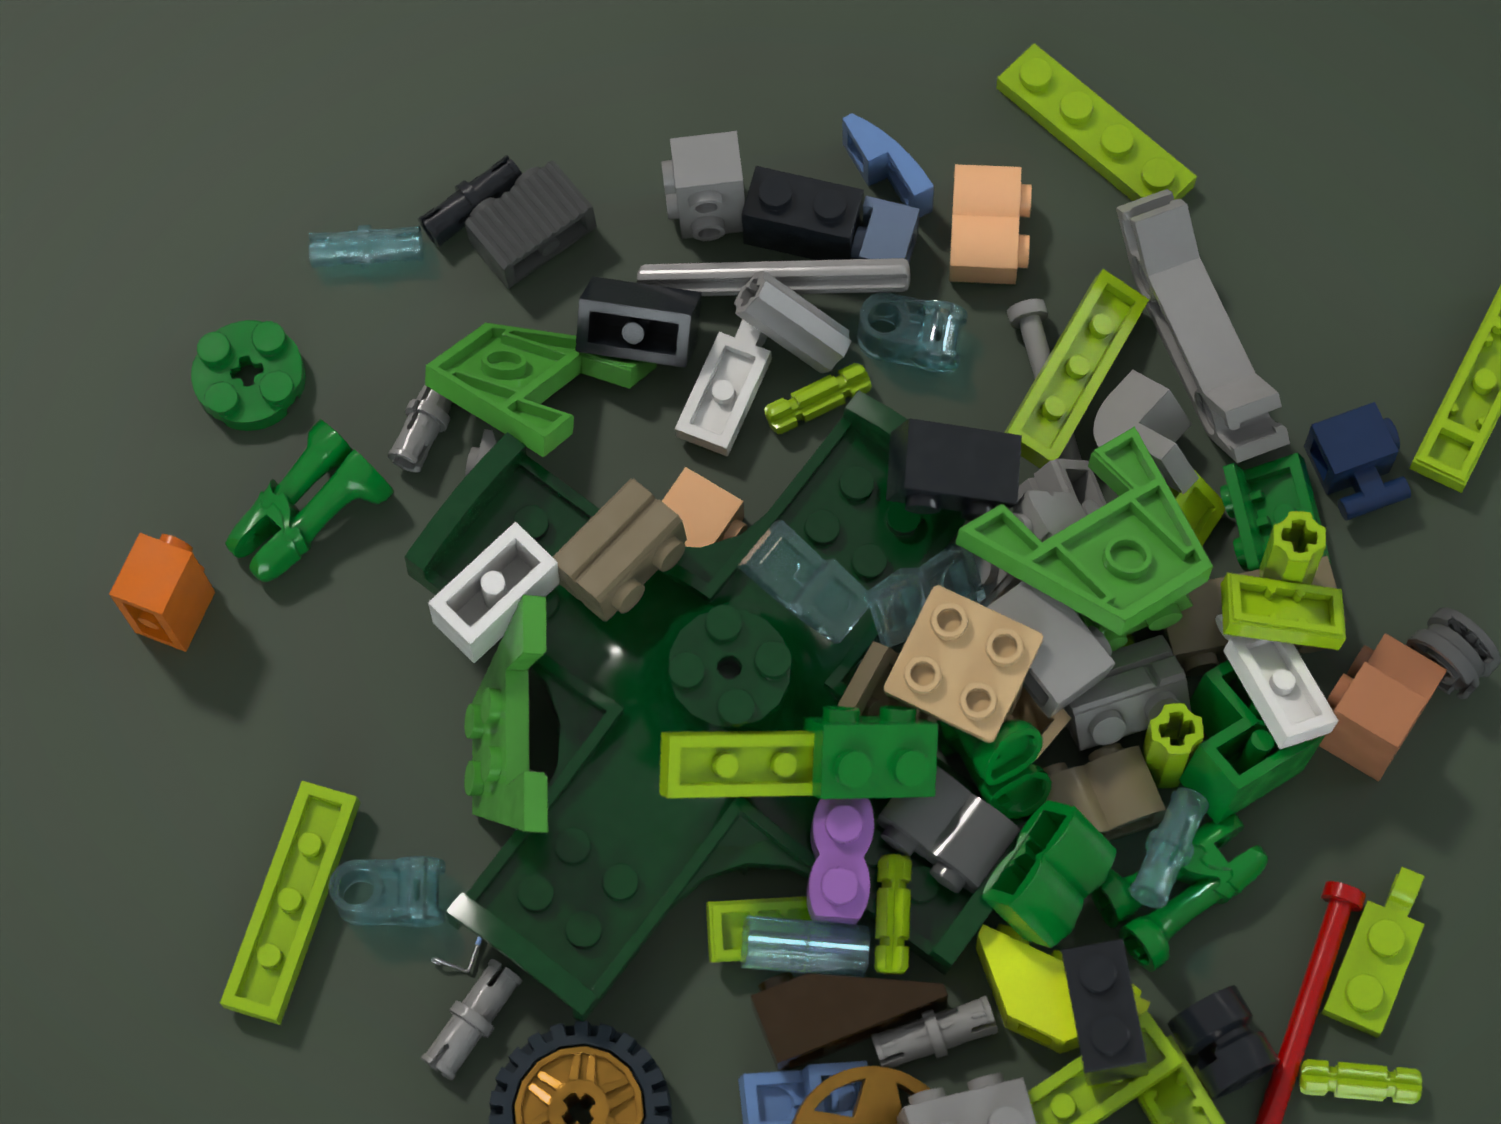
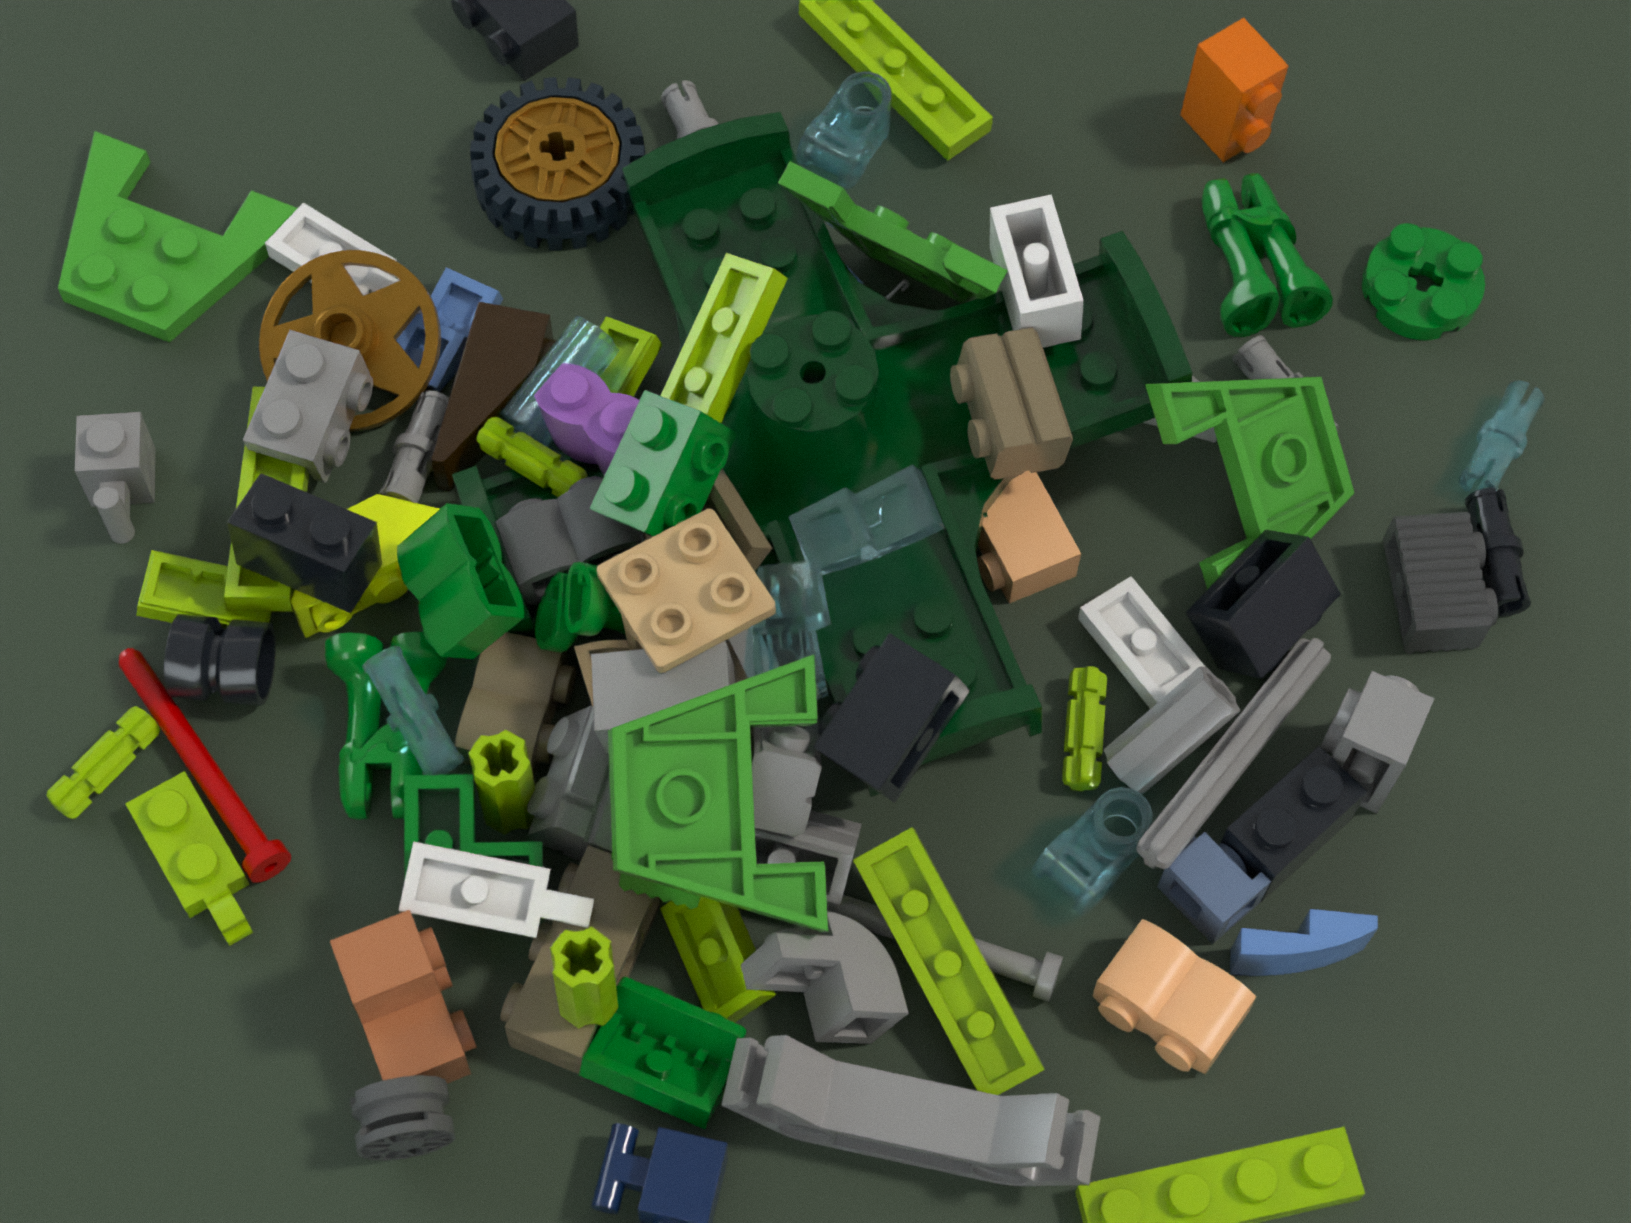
camera: 115 degrees right, 5 degrees down
lime plate [1221,573,1346,650] -> none

